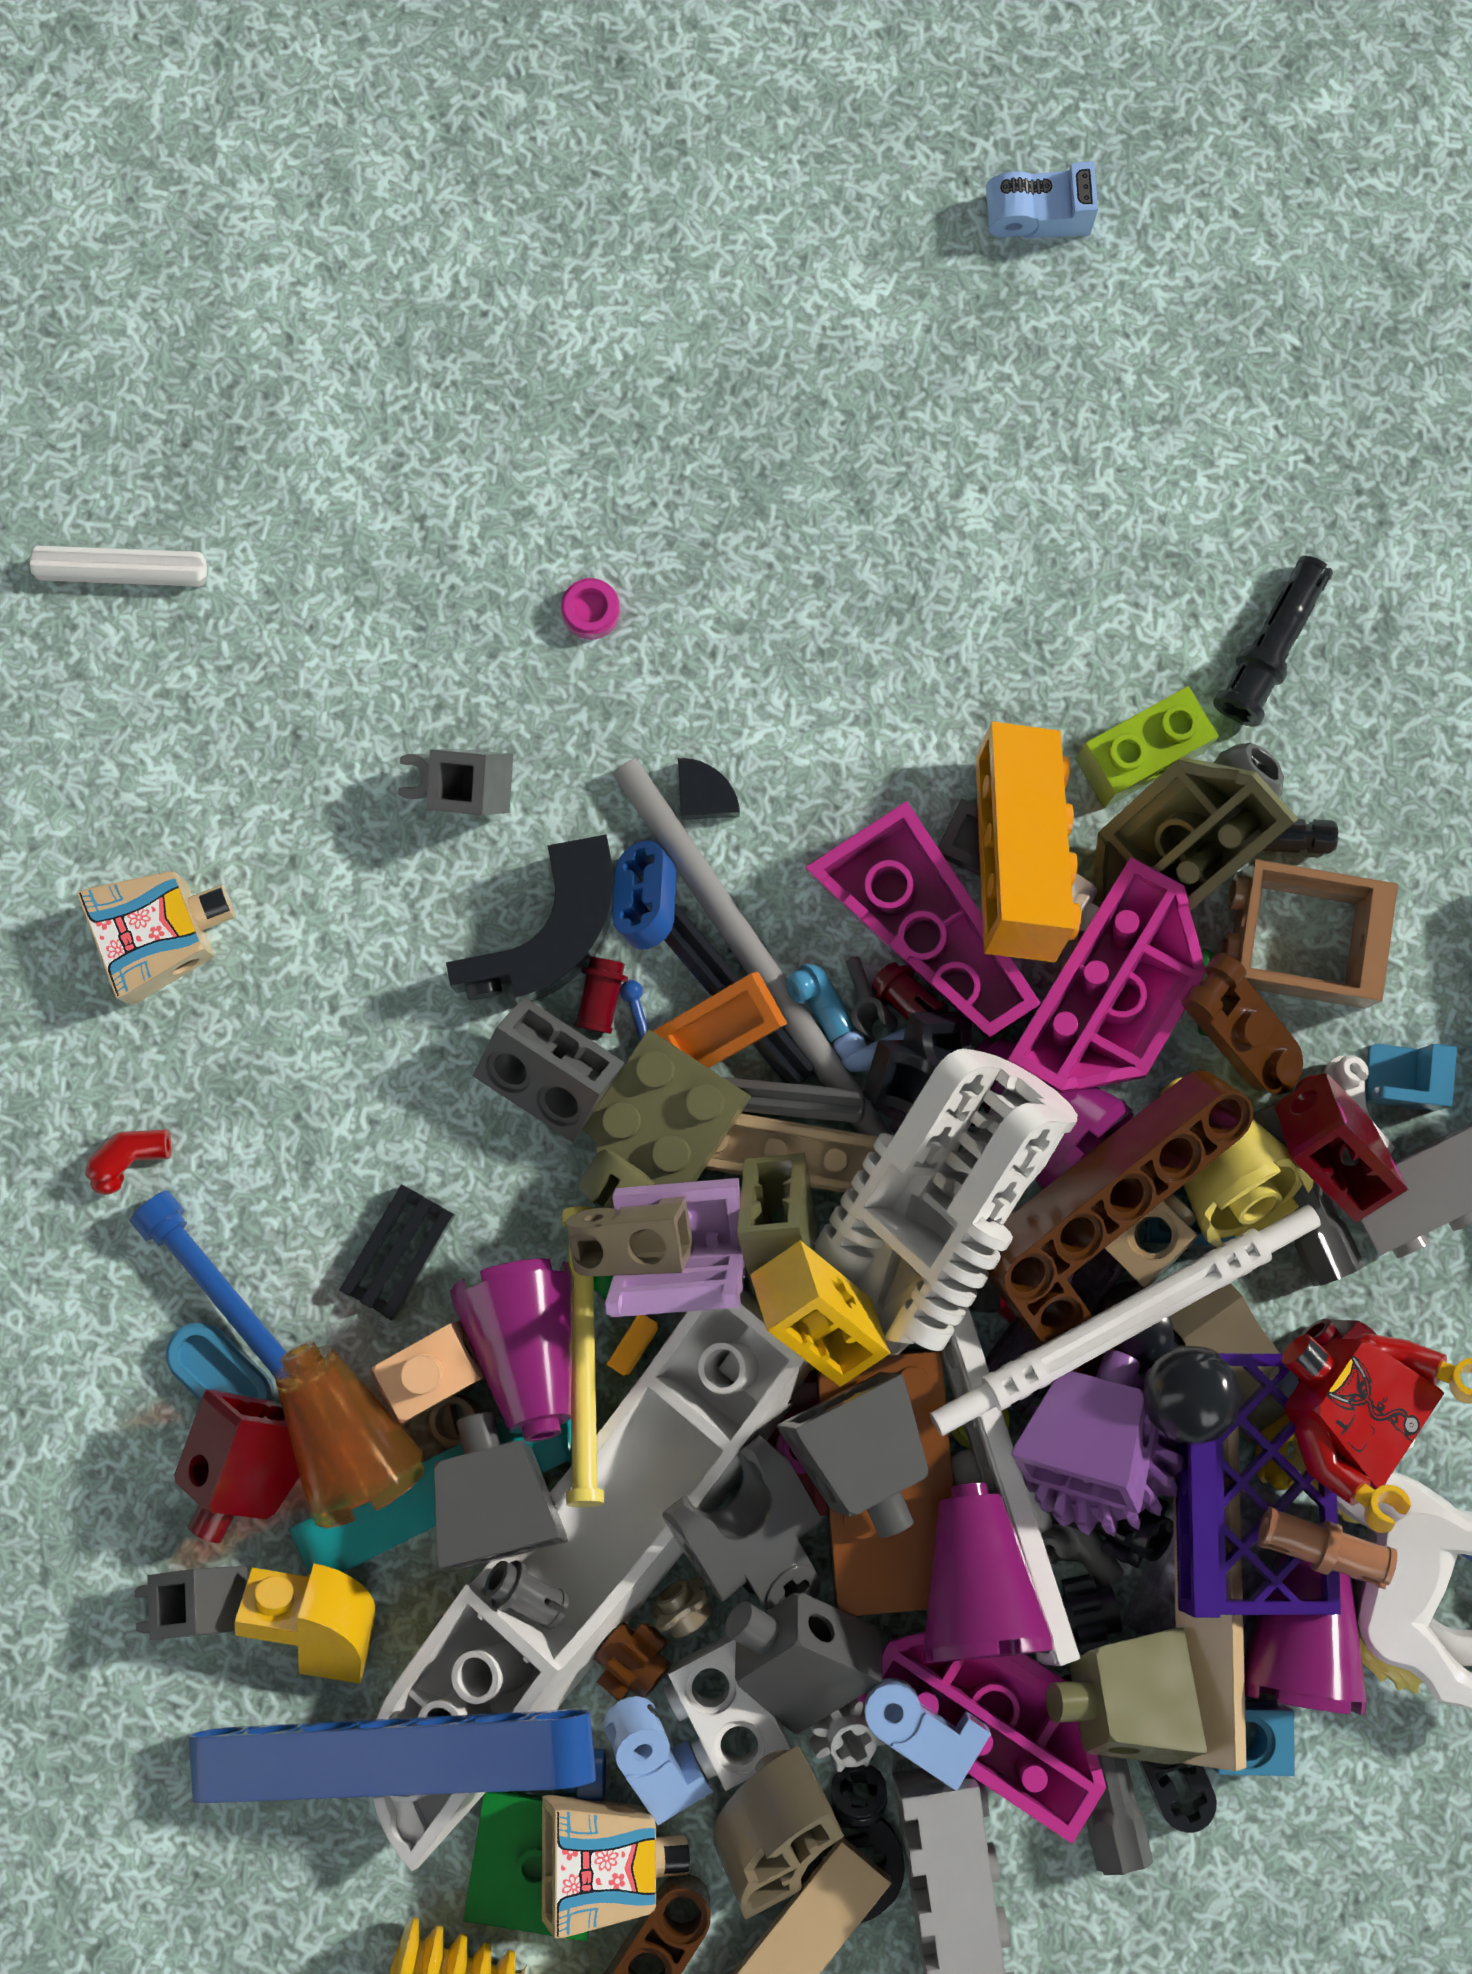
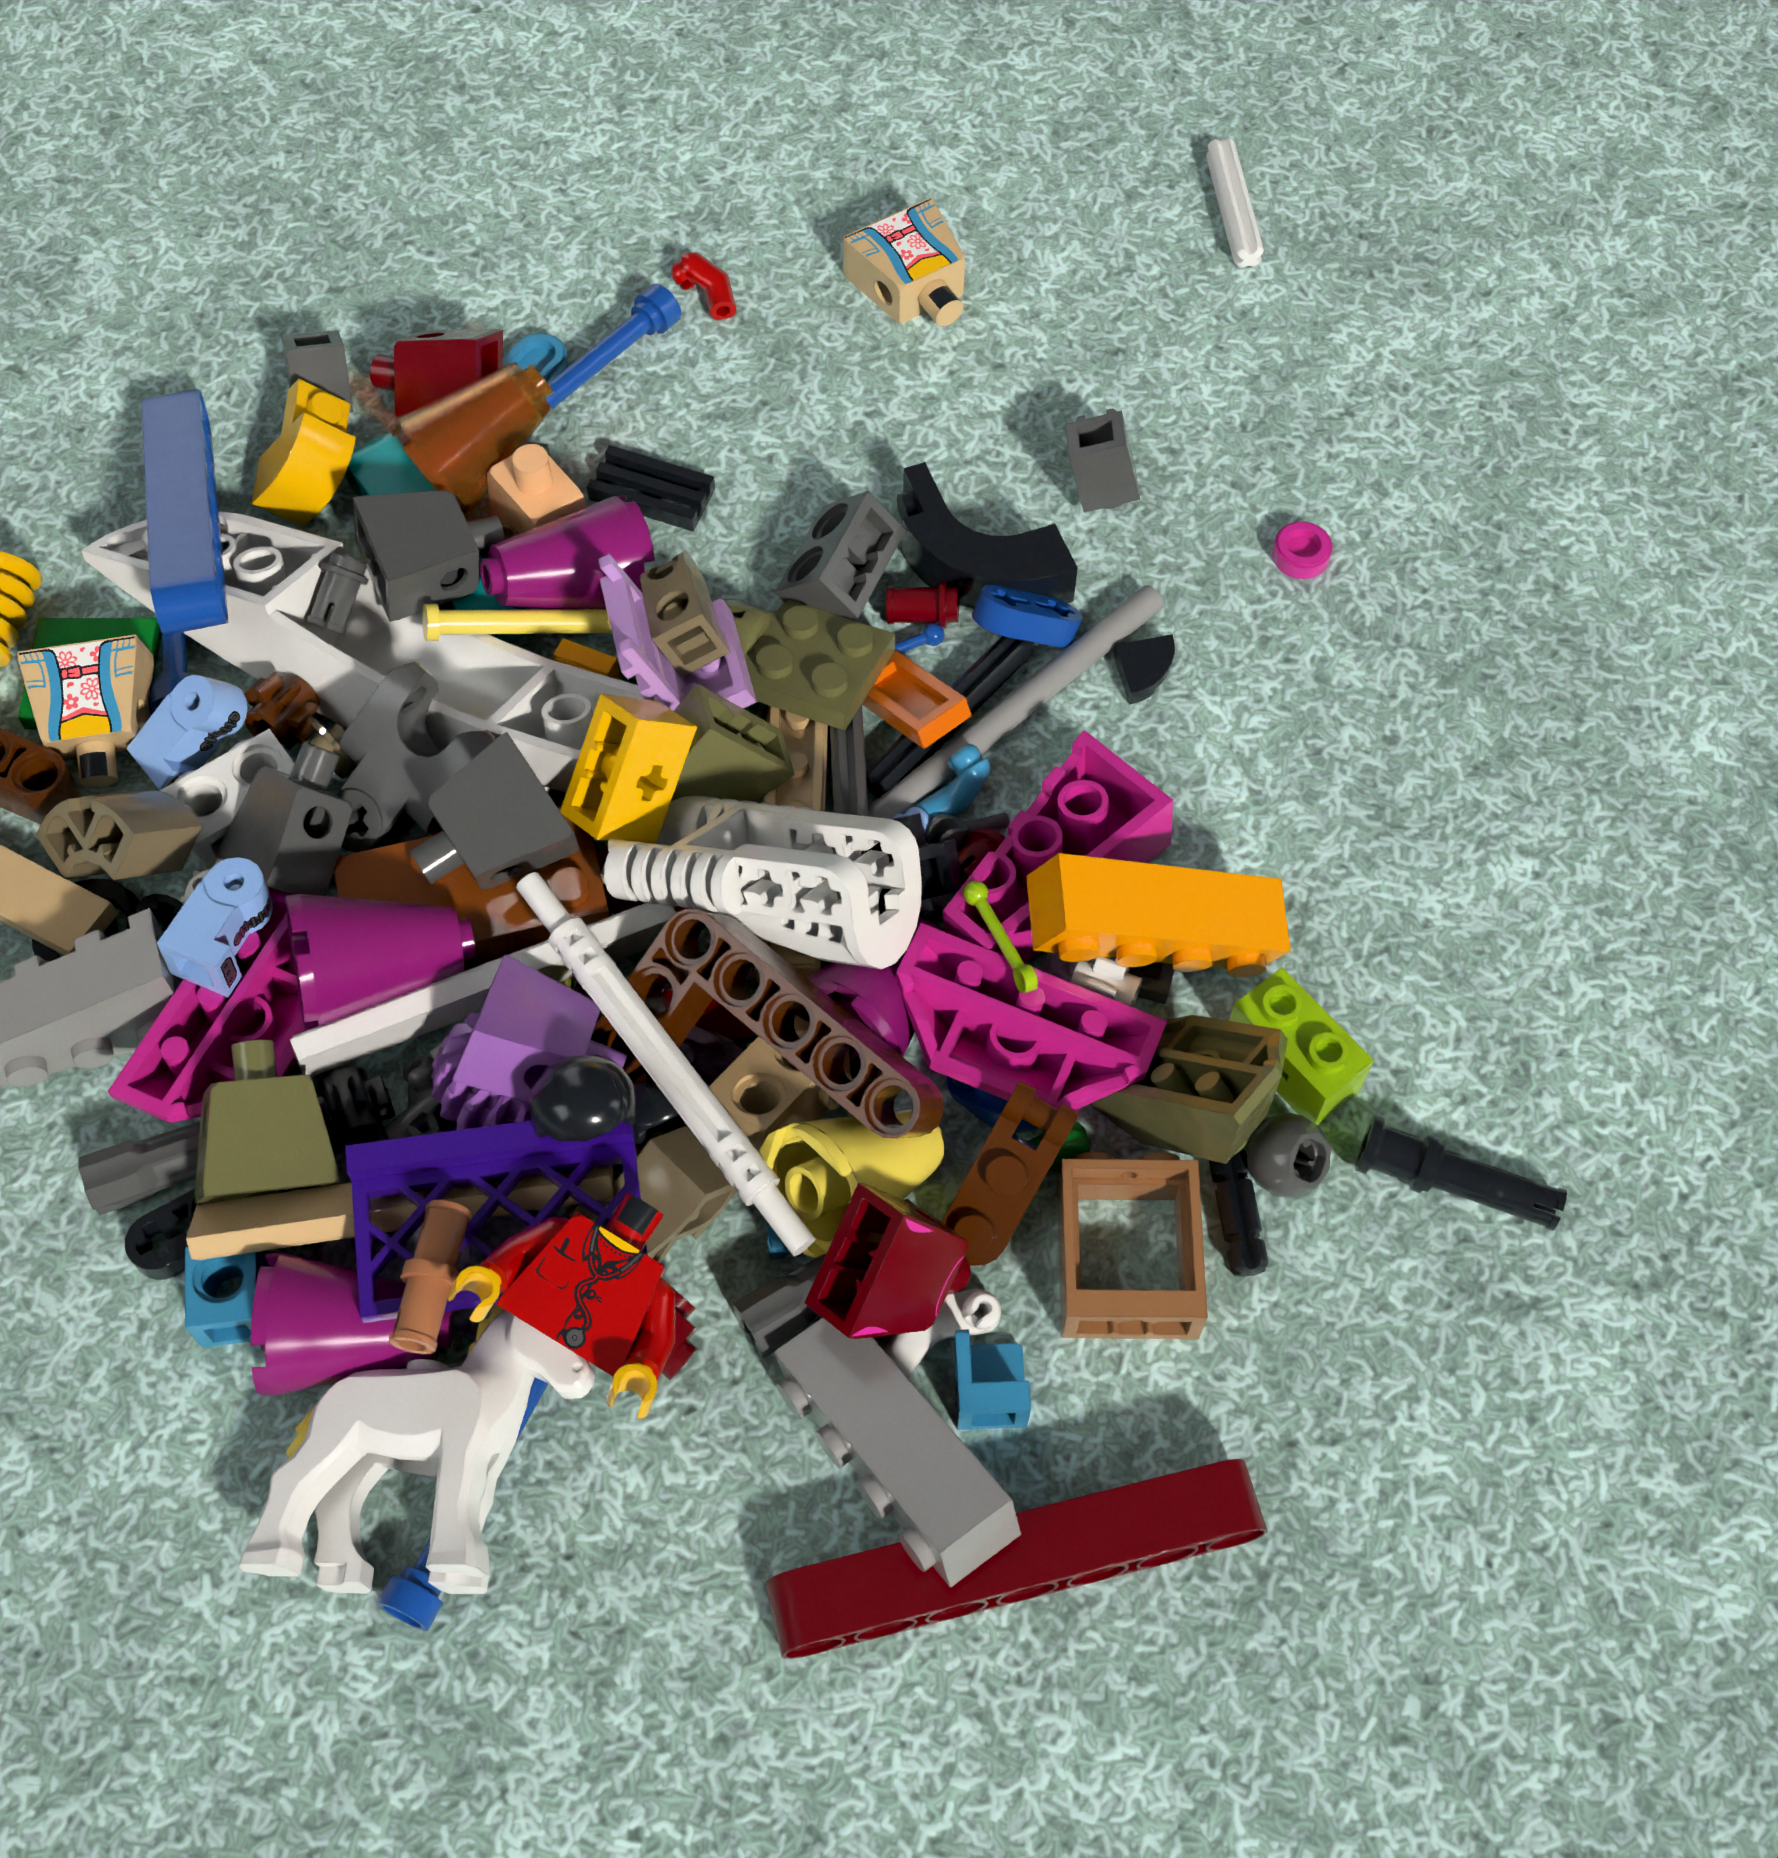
camera: 85 degrees right, 20 degrees down
none -> lime hinge [963,881,1038,994]

